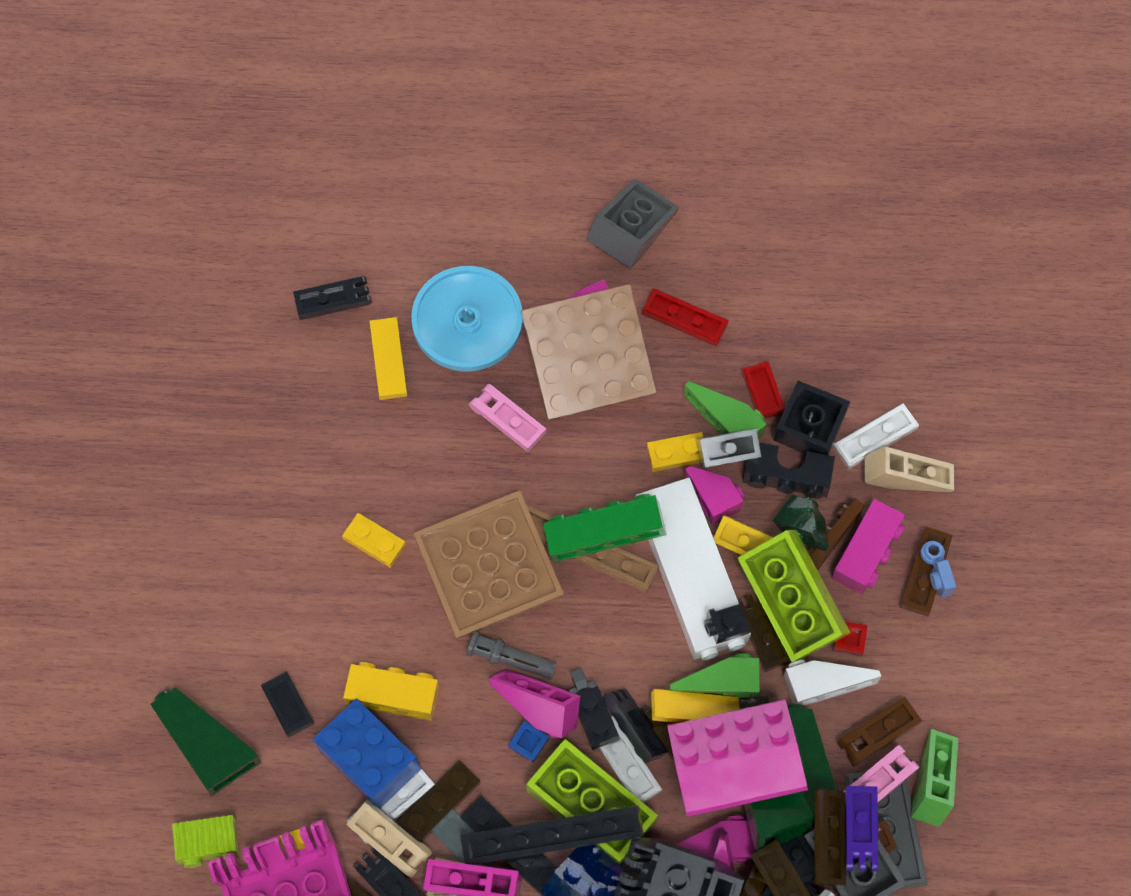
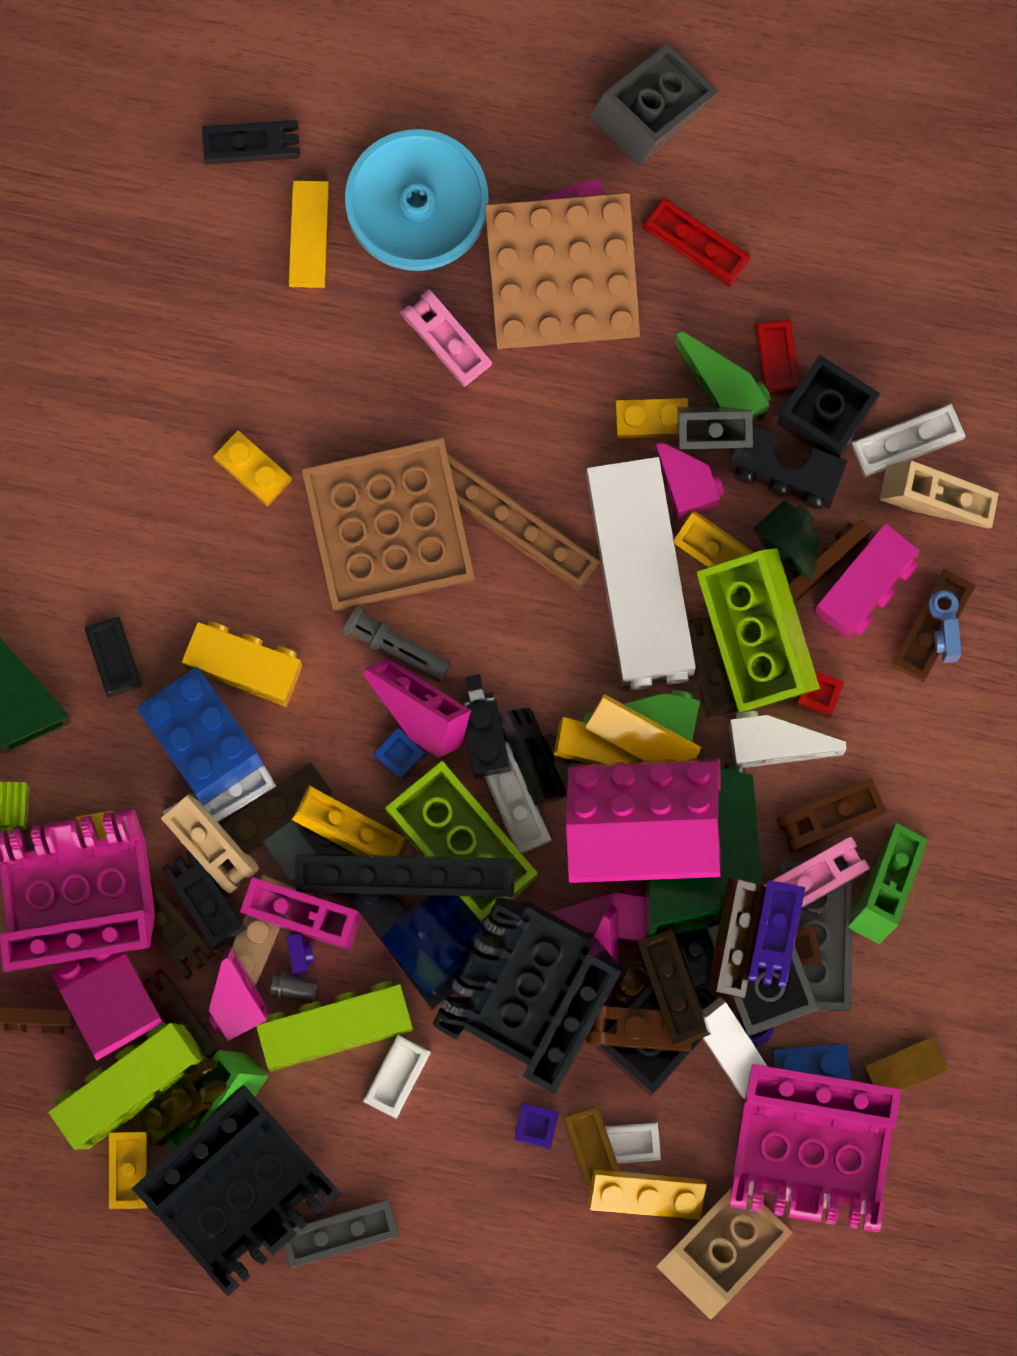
camera: 10 degrees right, 10 degrees up
green brick [543,494,667,563] -> none
black bracket [704,604,750,644] -> none
none -> yellow tile [292,786,406,856]
none -> yellow tile [585,694,701,762]

